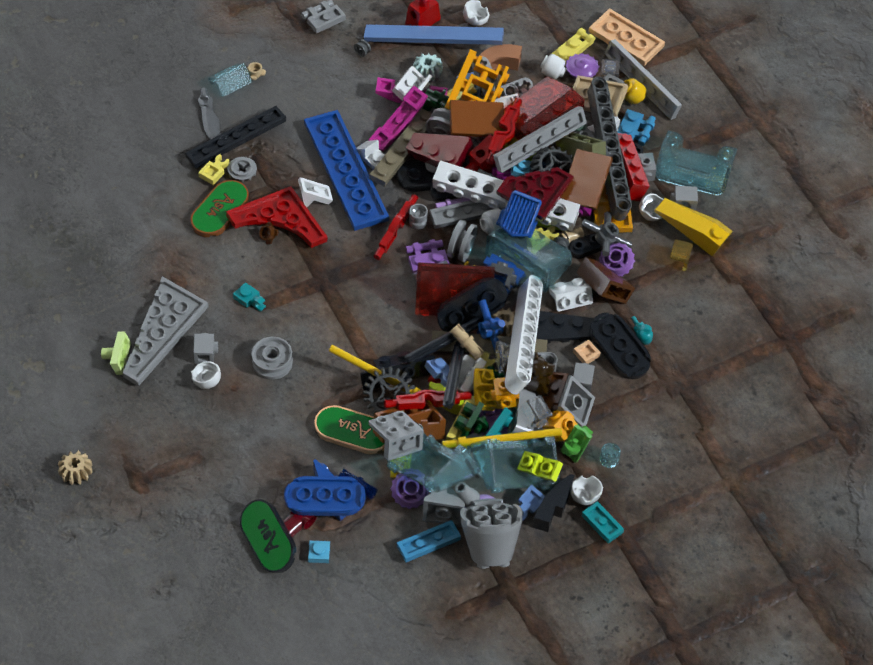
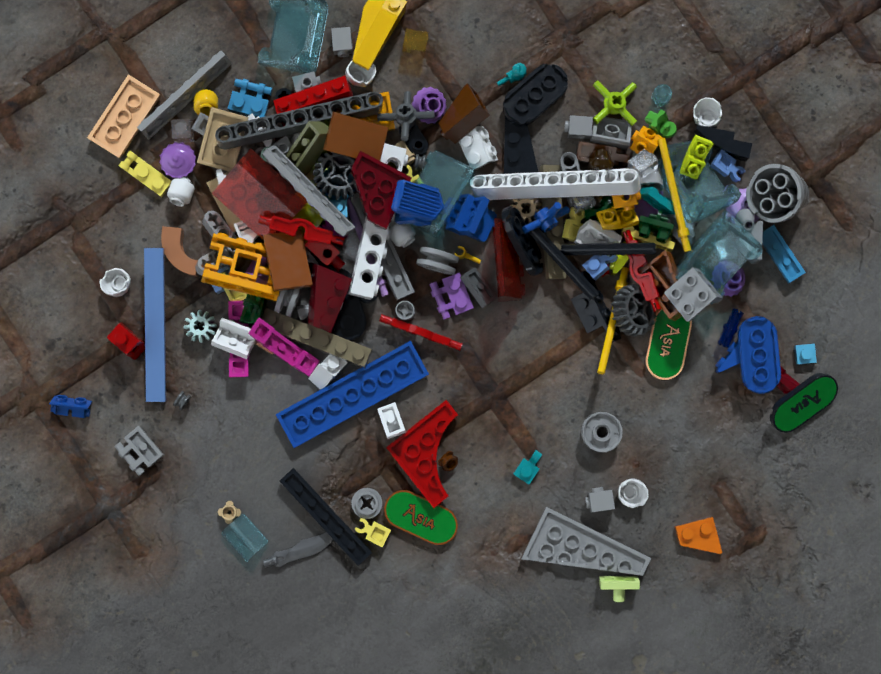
camera: 90 degrees left, 30 degrees up
tan gear [58,450,92,485] -> none
tan pin [450,323,485,360] -> none
dark grey bracket [490,261,517,290] -> none
light nougat plate [573,340,601,364] -> none
teal plate [582,501,624,544] -> none
none -> lime bar [593,80,637,126]
none -> orange wing [675,517,722,554]

